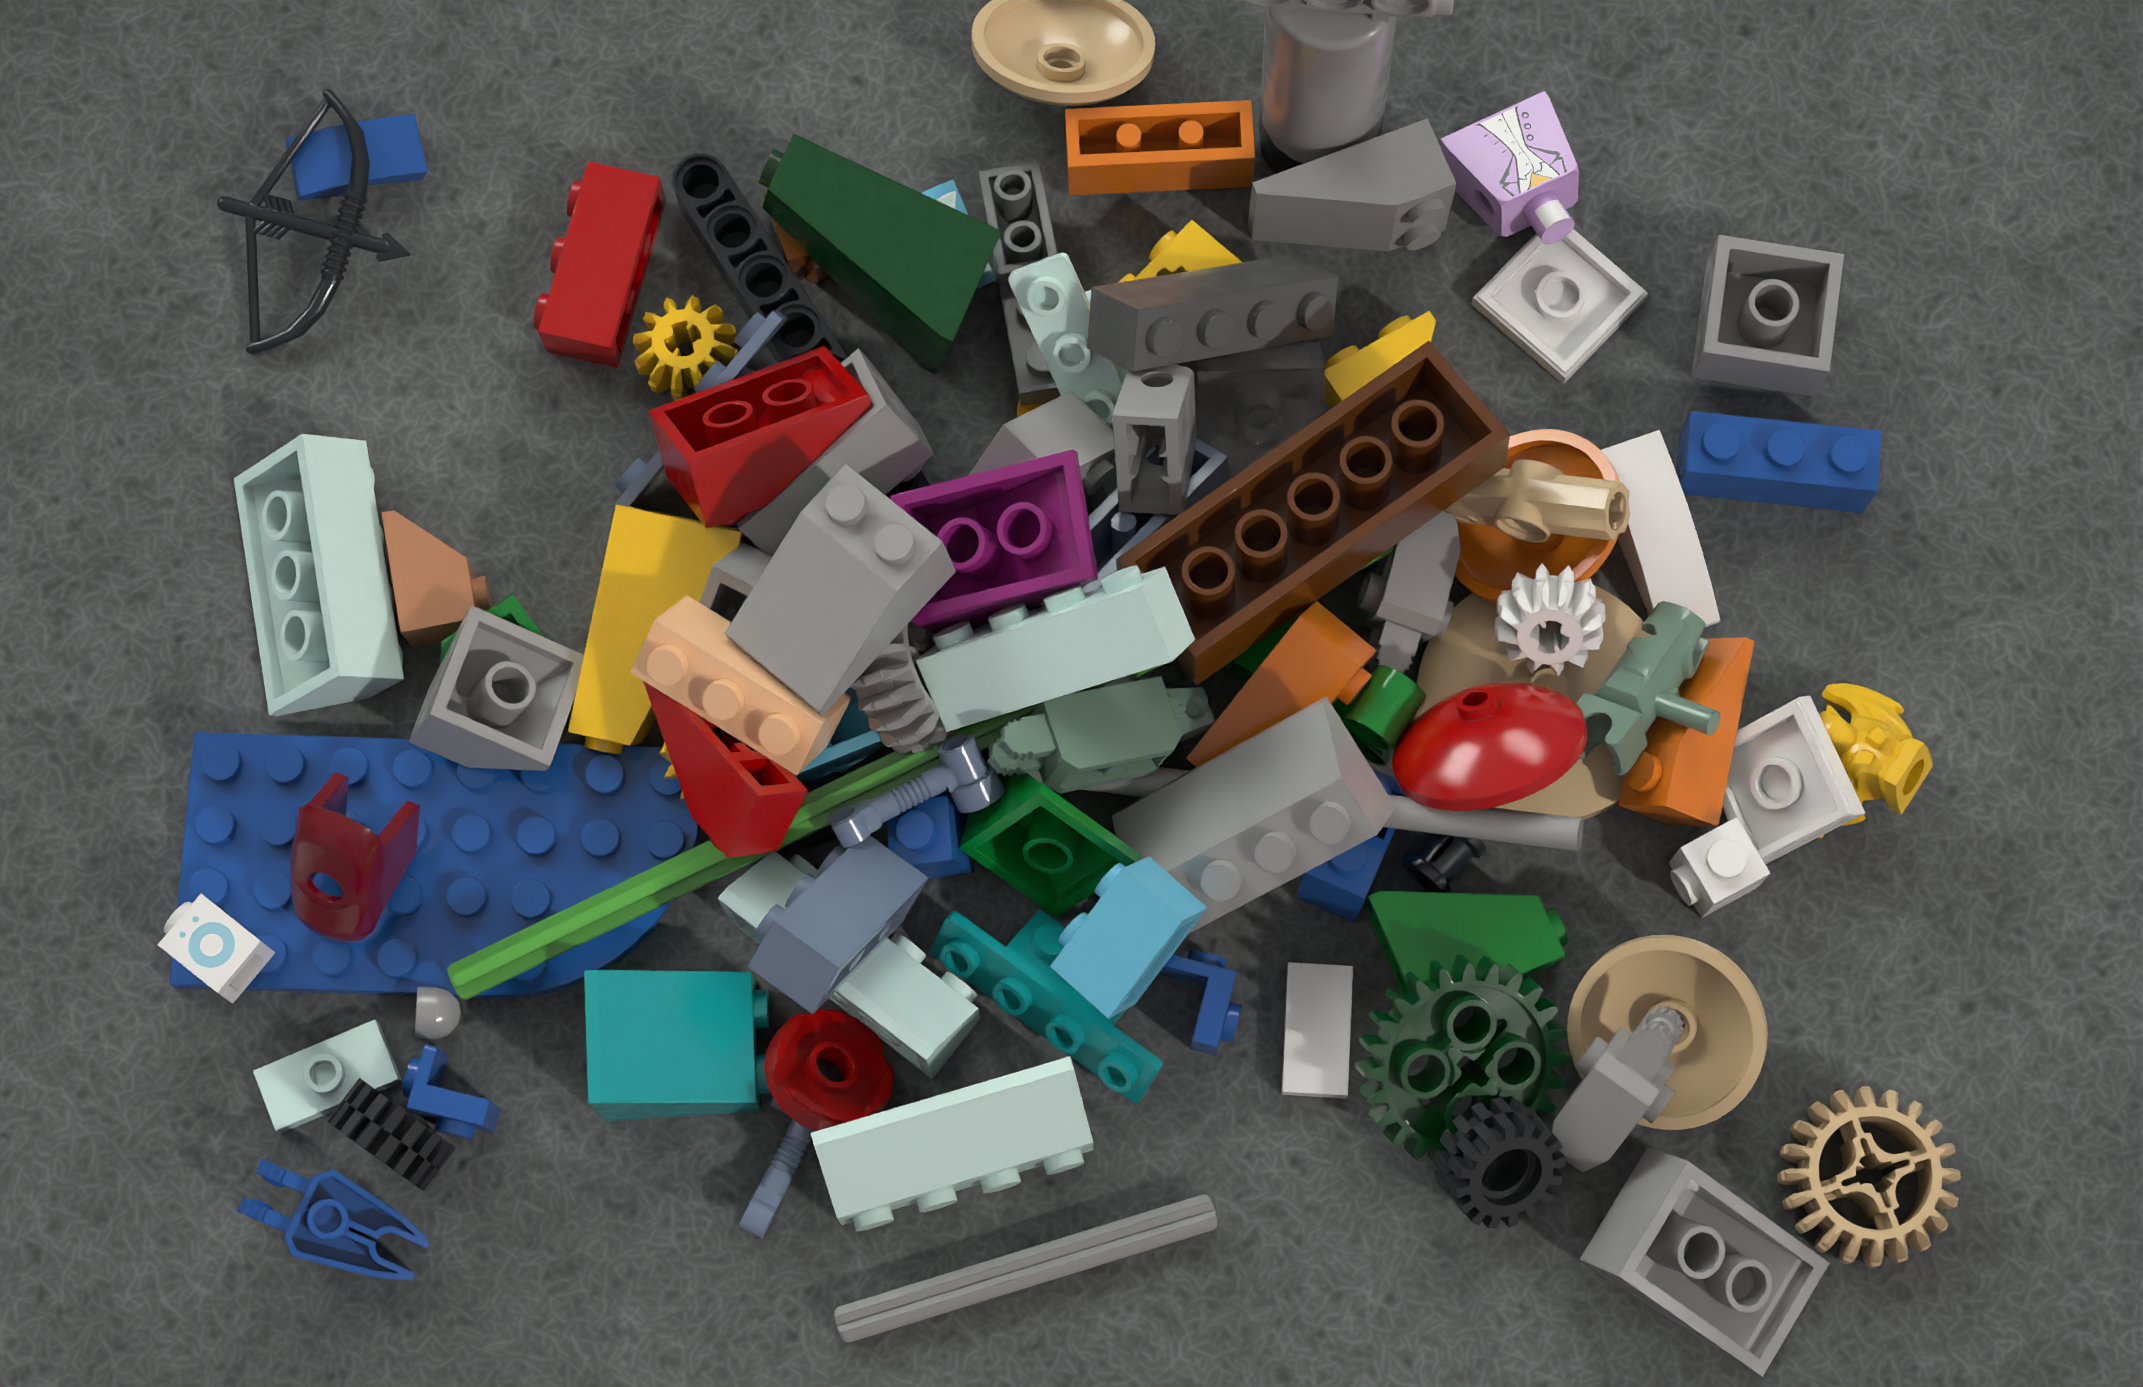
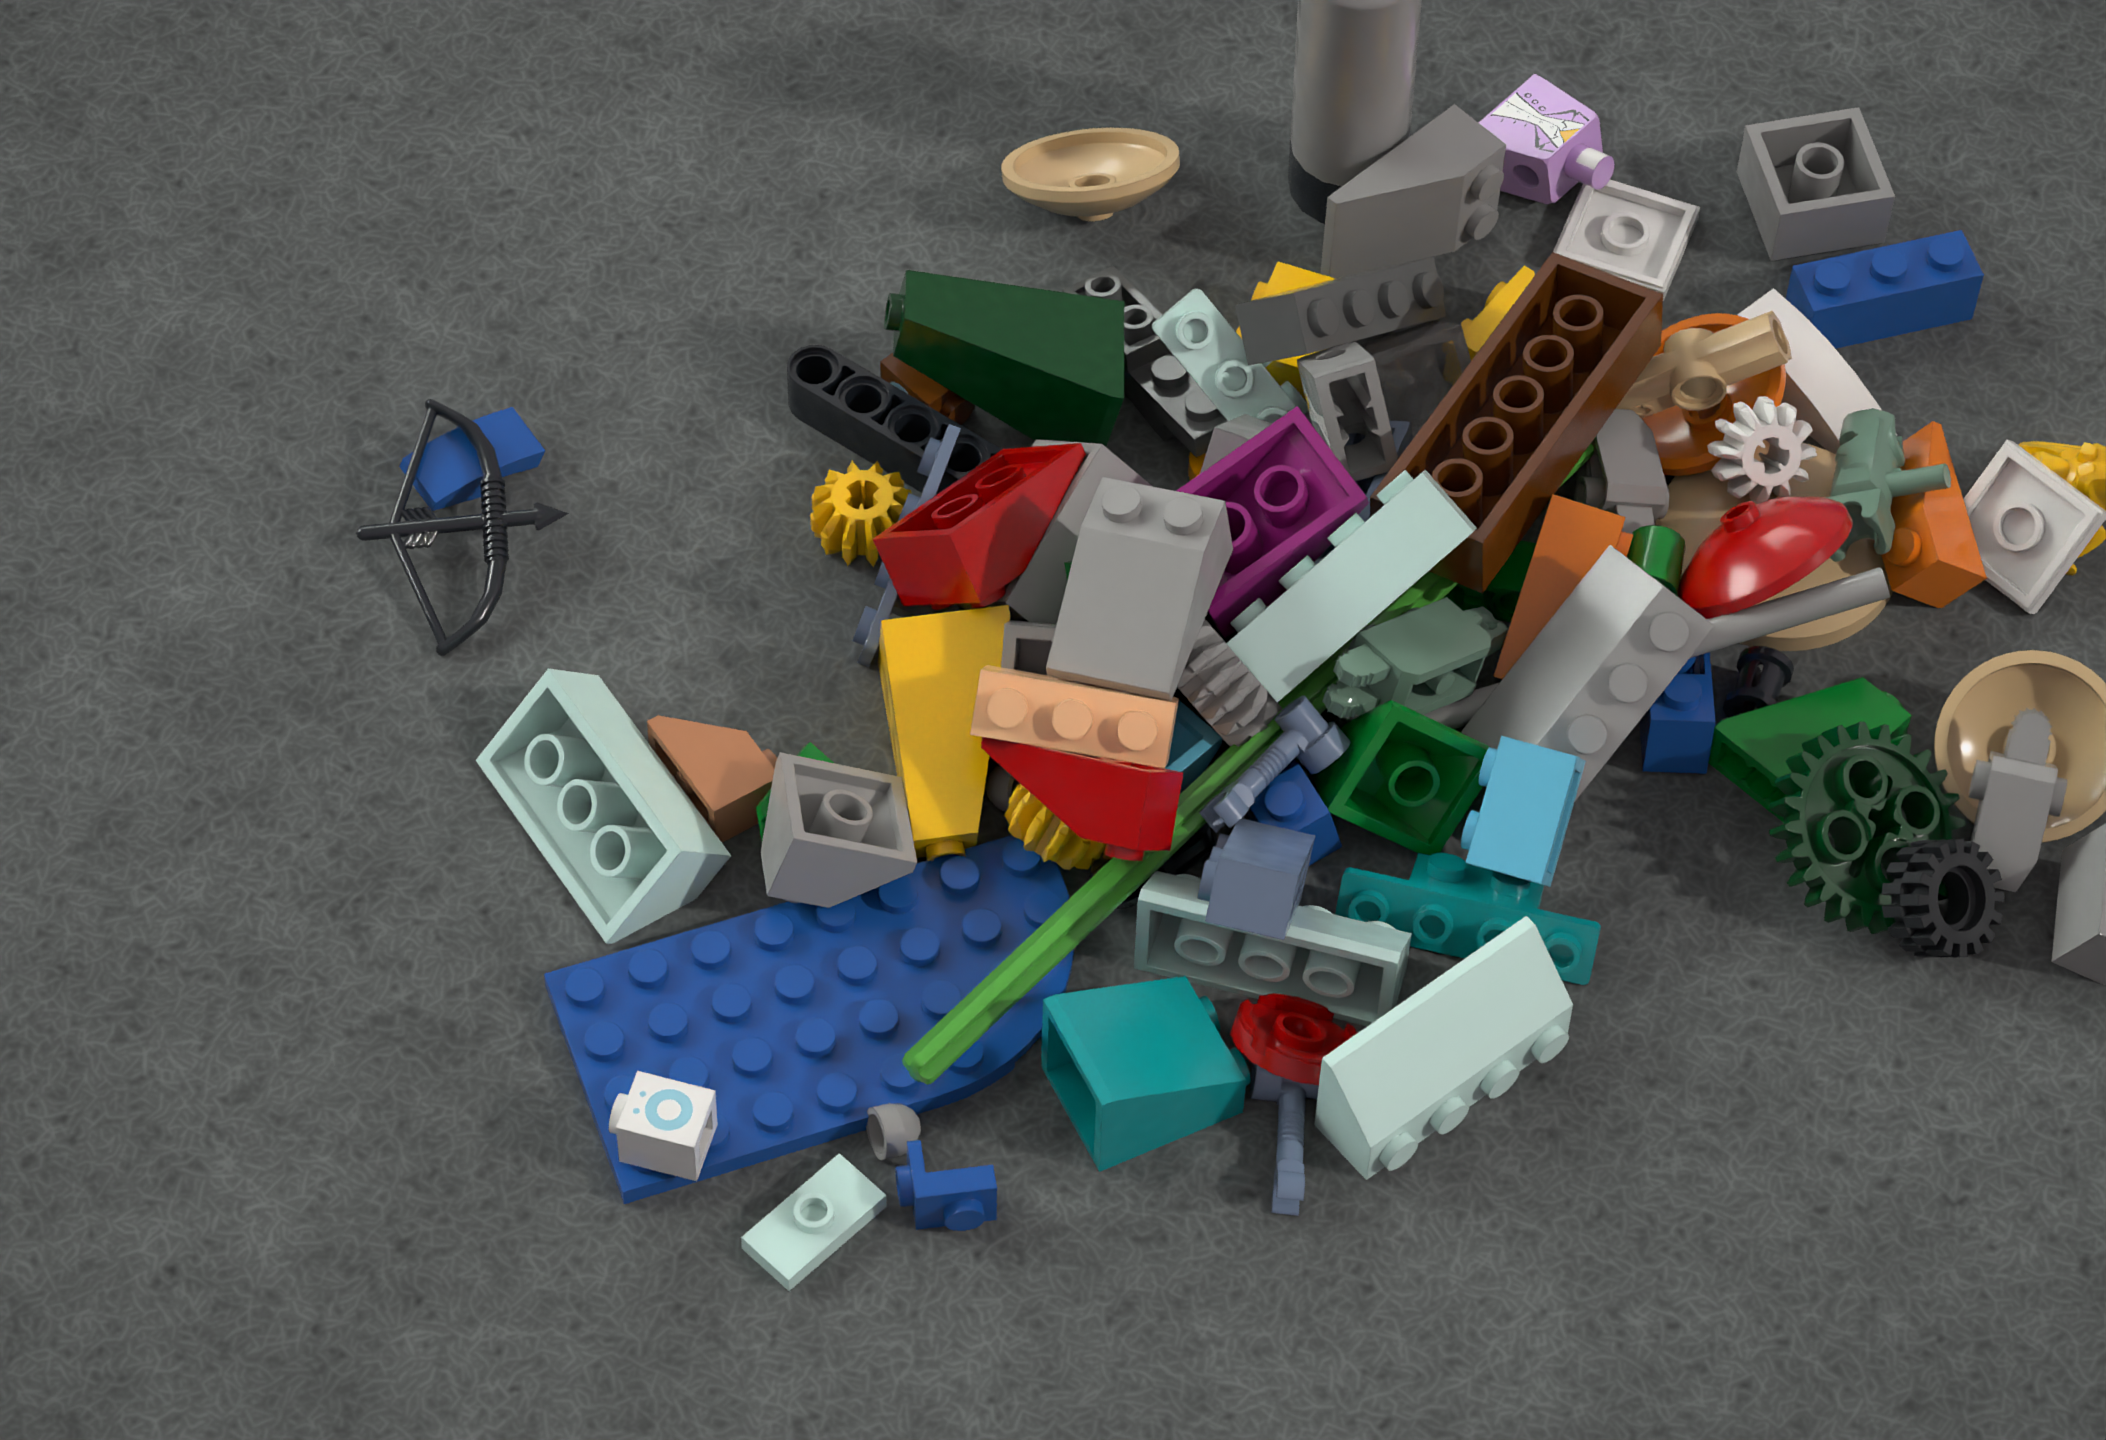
camera: 25 degrees left, 20 degrees down
blue hinge [237,1159,430,1280] -> none
dark red piece [290,772,420,942] -> none
black tyre [327,1078,456,1191] -> none
red brick [533,161,667,368] -> none
light grey axle [834,1194,1218,1343] -> none
orange brick [1065,100,1255,196] -> none
blue bracket [1158,950,1242,1056] -> none
white tile [1281,962,1353,1099] -> none
white brick [1669,817,1770,918] -> none

